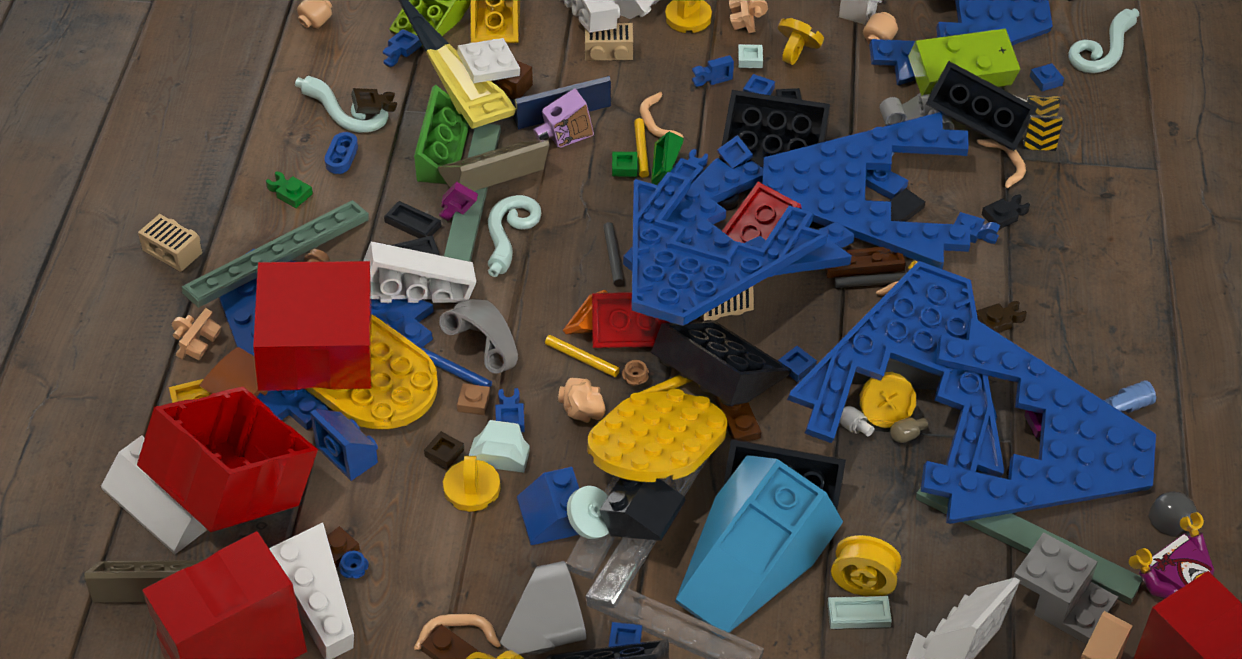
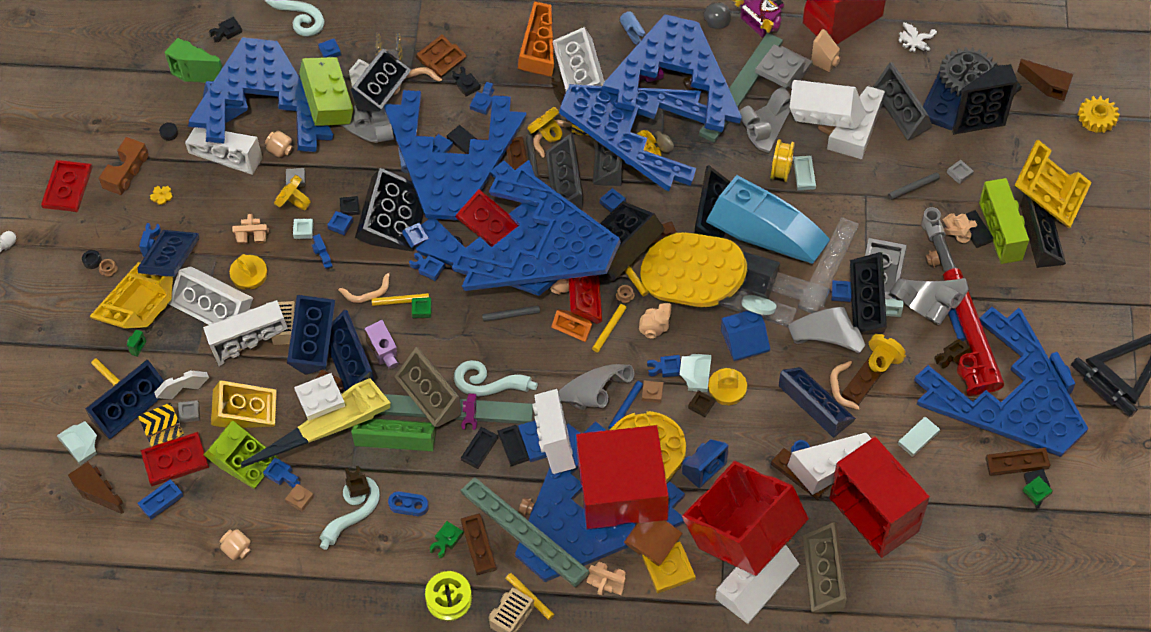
camera: 90 degrees left, 10 degrees up
green slope [651,131,684,185] -> none
none -> medium nougat plate [285,484,314,512]
none -> light grey tile [286,168,305,187]
none -> dark blue slope [287,295,335,375]
none -> dark orange slope [416,34,467,77]
none -> neon yellow wheel [425,571,472,621]
none -> reddish brown plate [460,513,496,576]
none -> yellow bar [506,573,554,620]
none -> orange wedge [517,1,554,77]
none -> dark grey slope [546,134,582,210]
none -> white slope [552,27,604,91]
none -> light grey panel [739,87,791,153]
none -> dark blue slope [779,367,856,438]

